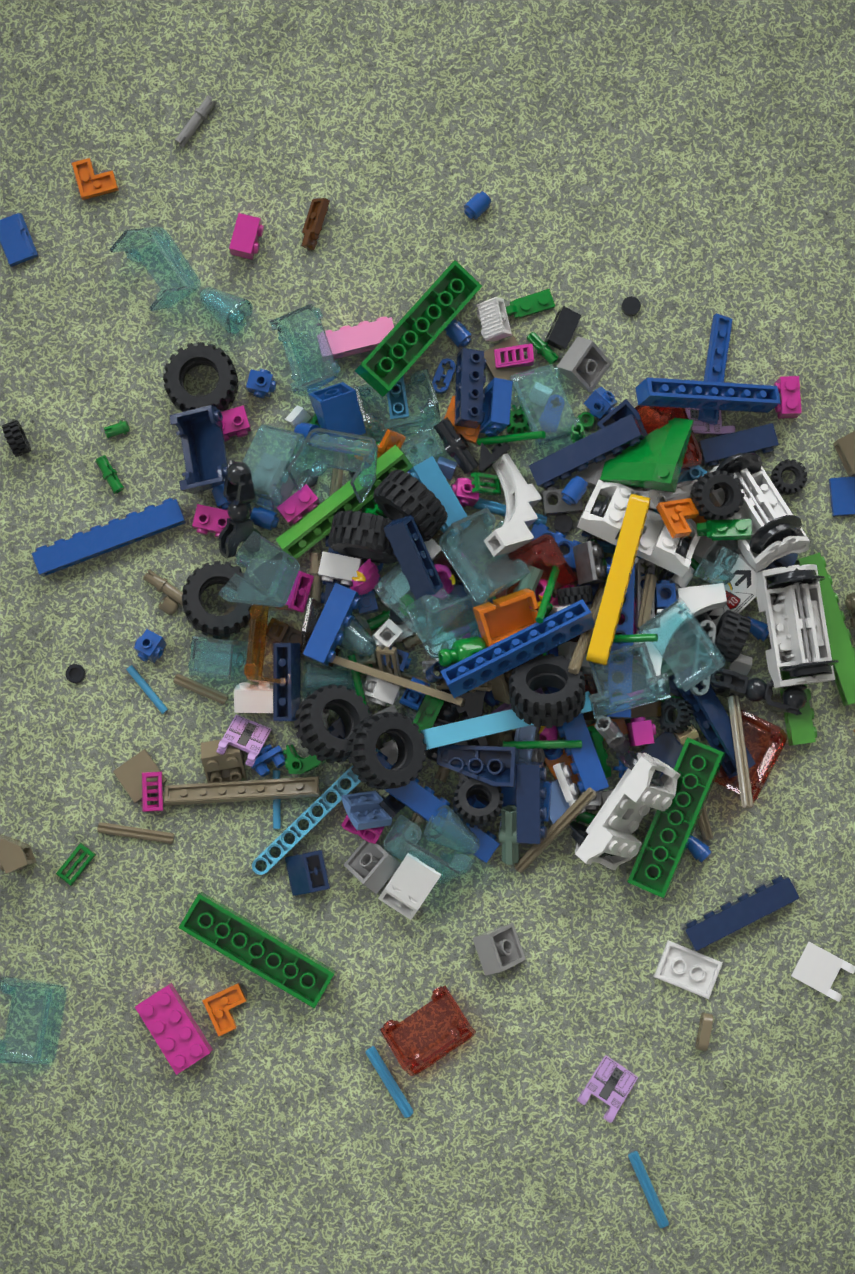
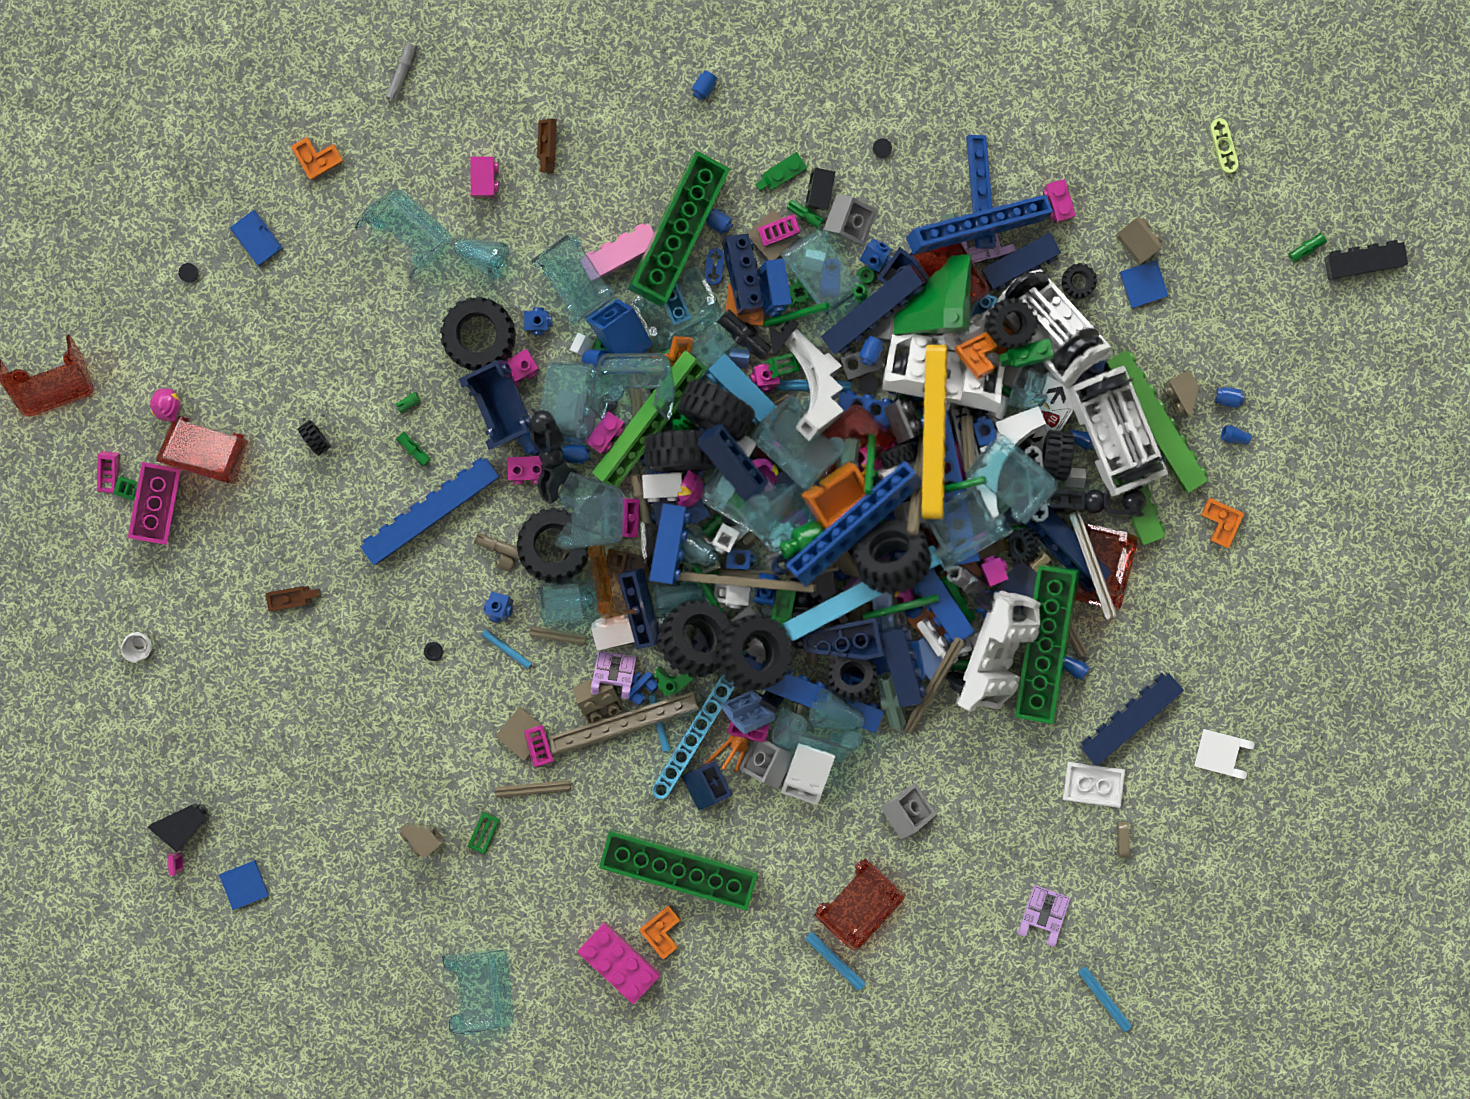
camera: 10 degrees left, 5 degrees up
dark tan tile [376,646,401,680] -> none
white brick [477,297,512,342] -> none
none -> orange plant [705,735,749,773]

